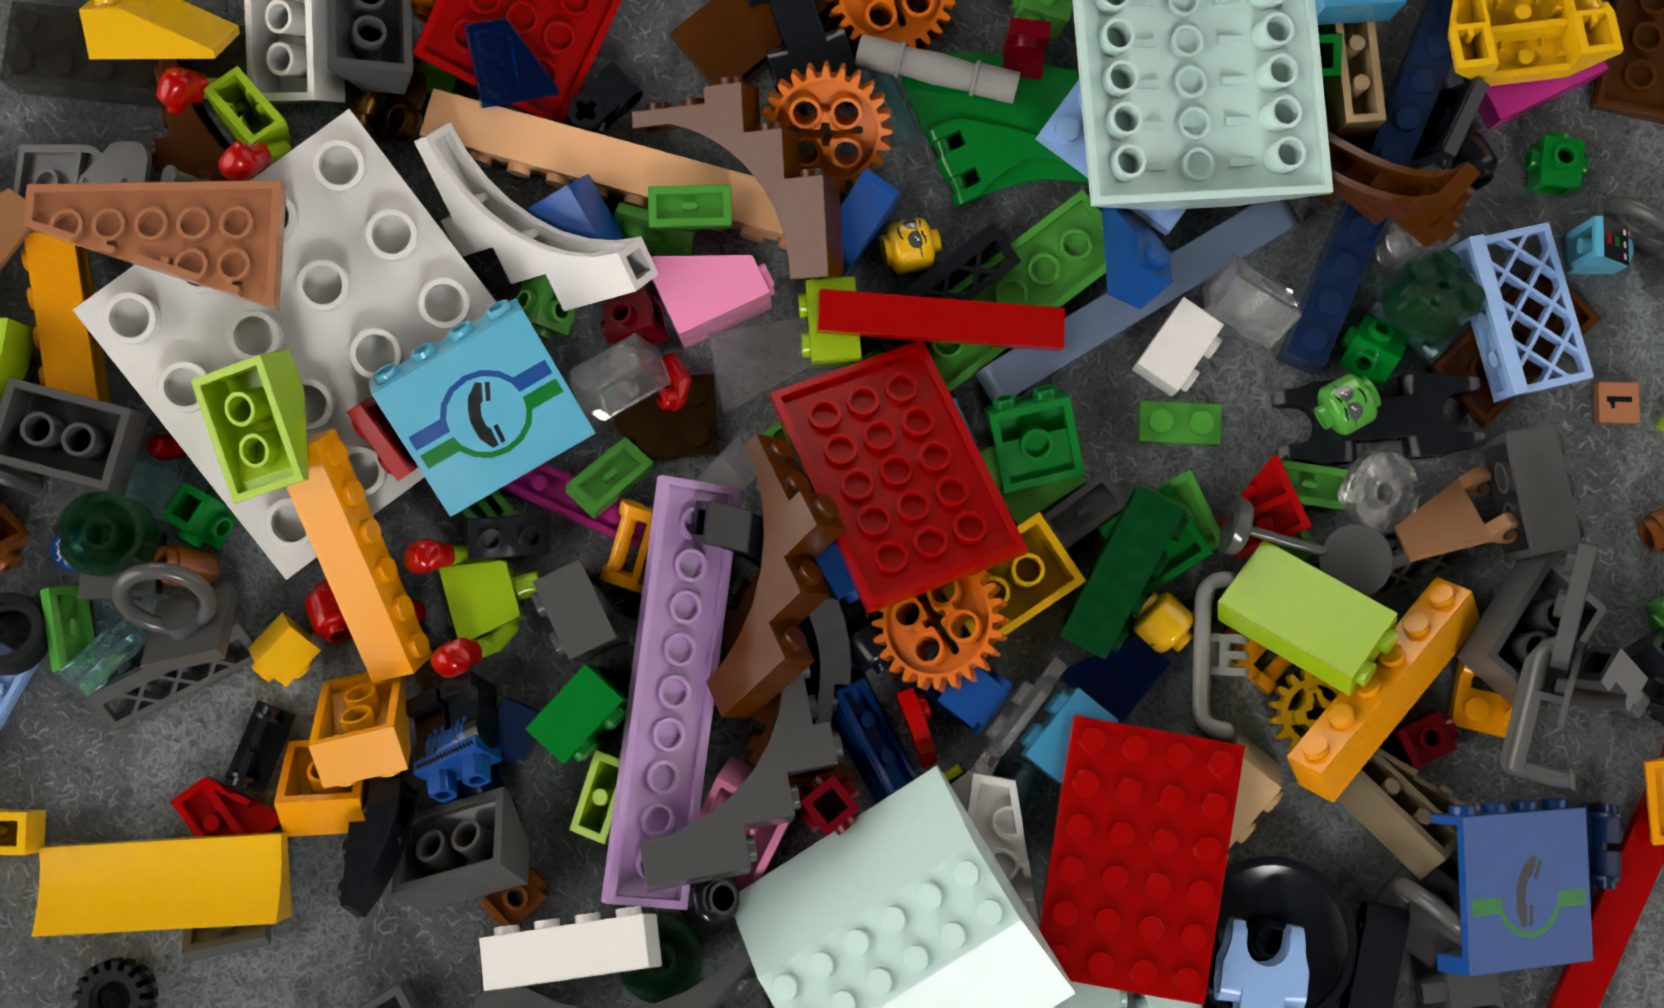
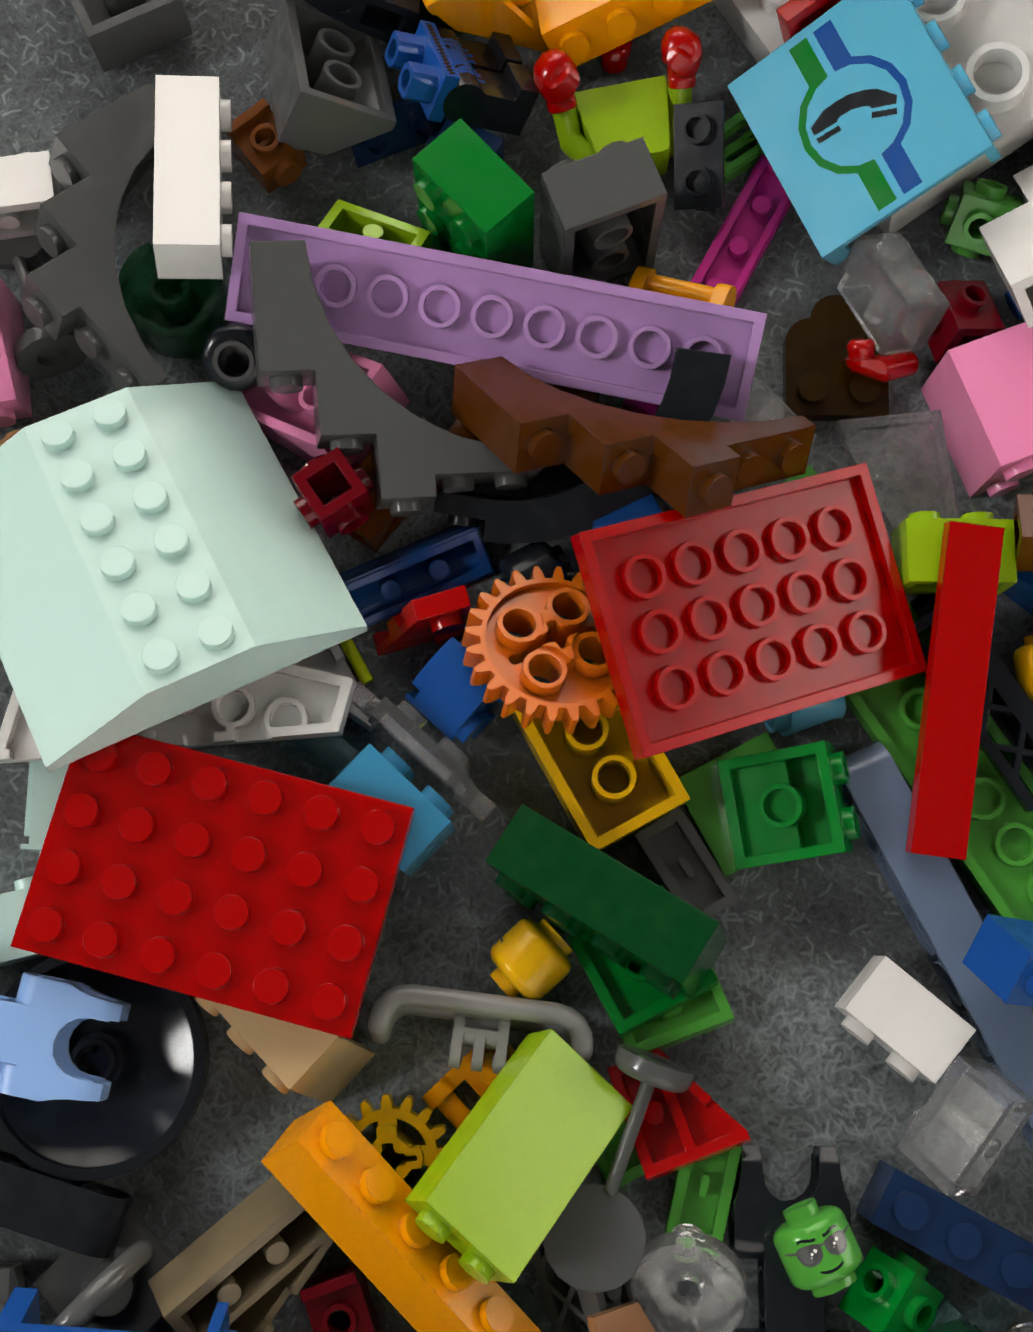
camera: 100 degrees right, 5 degrees down
bright green plate [565,437,654,519] -> none
clear blue wing [1055,636,1171,724] -> none
bright green plate [1137,401,1222,446] -> none

